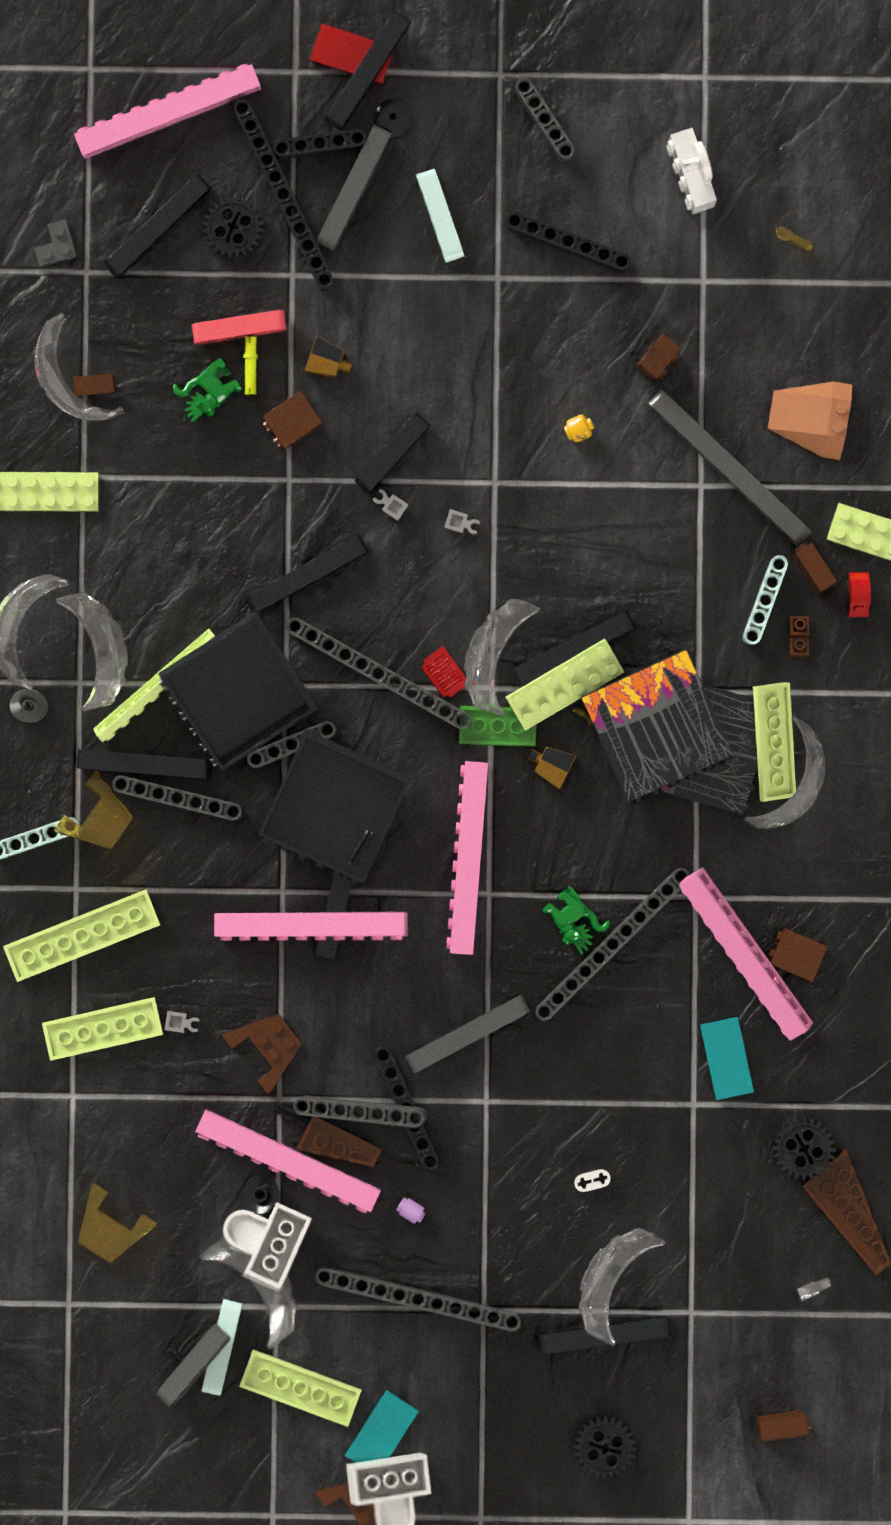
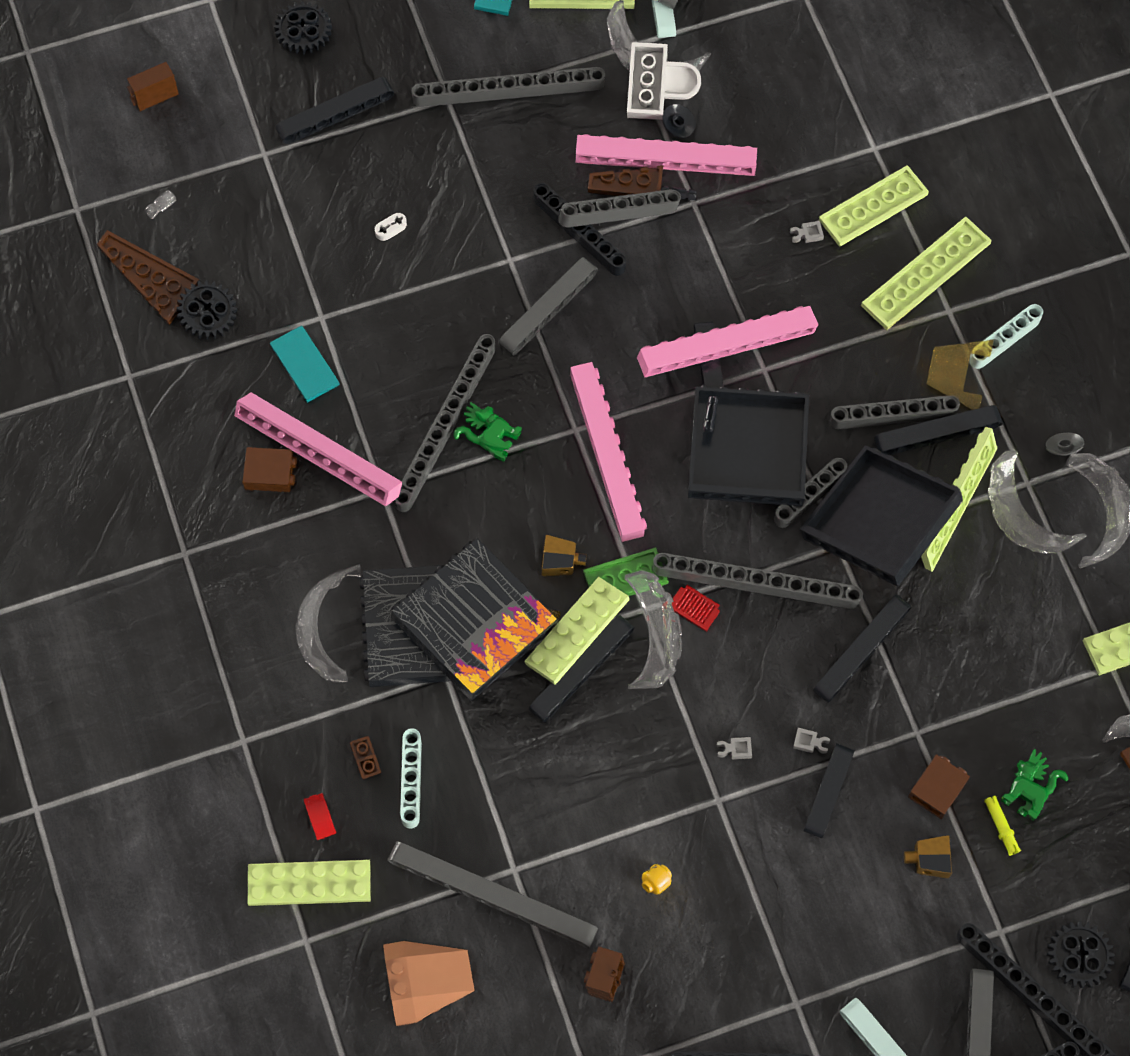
camera: 160 degrees right, 20 degrees down
clear yellow wing [78,1183,157,1263] -> none
coral beam [192,310,287,344] -> none
reddish brown wing [222,1014,302,1094] -> none
lavender brick [396,1197,426,1224] -> none
clear windscreen [579,1228,665,1346] -> none
yellowish green plate [753,682,796,802] -> none
reddish brown brick [792,542,837,595] -> none

